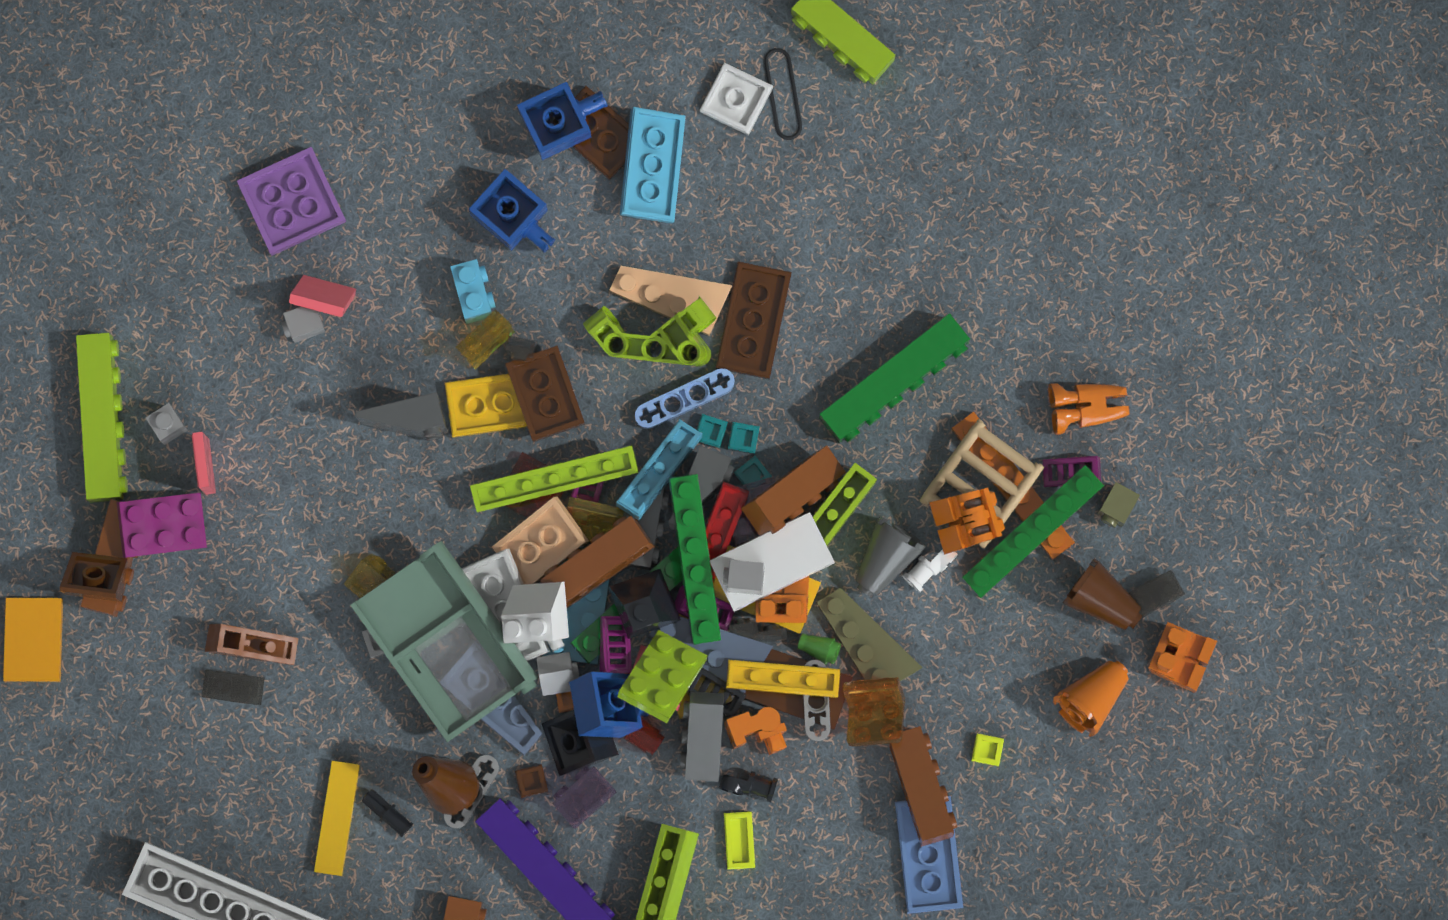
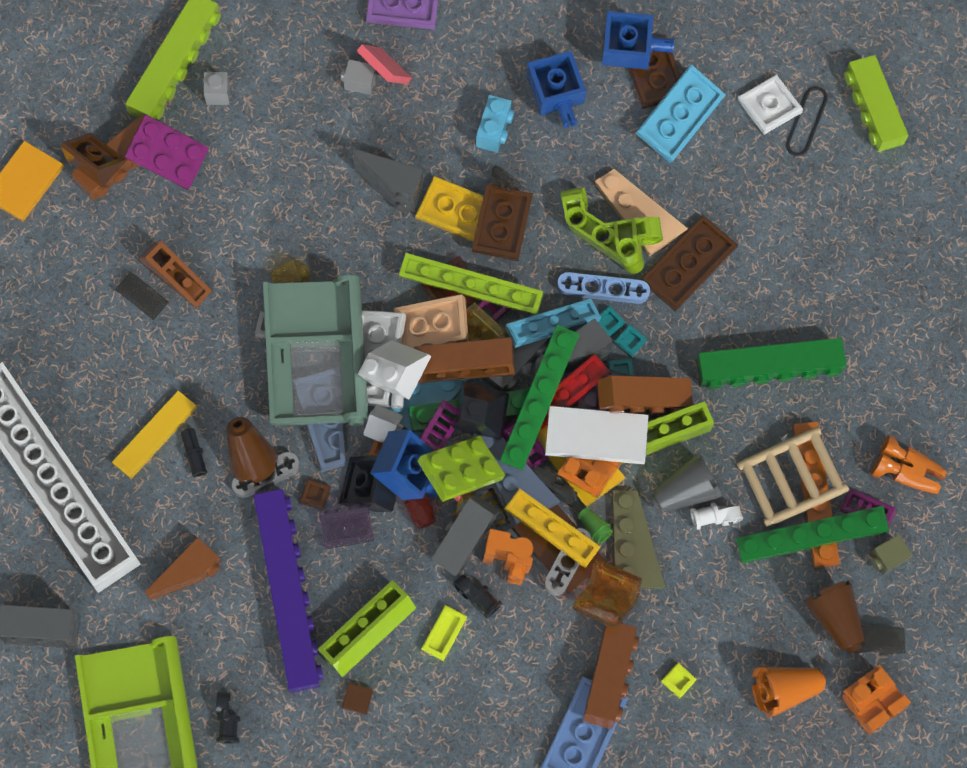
camera: 30 degrees right, 10 degrees down
coral tile [192,432,216,495] -> none
clear yellow bracket [456,309,515,370] -> none
light grey brick [723,560,765,595] -> none
orange hips [929,488,1005,555] -> none

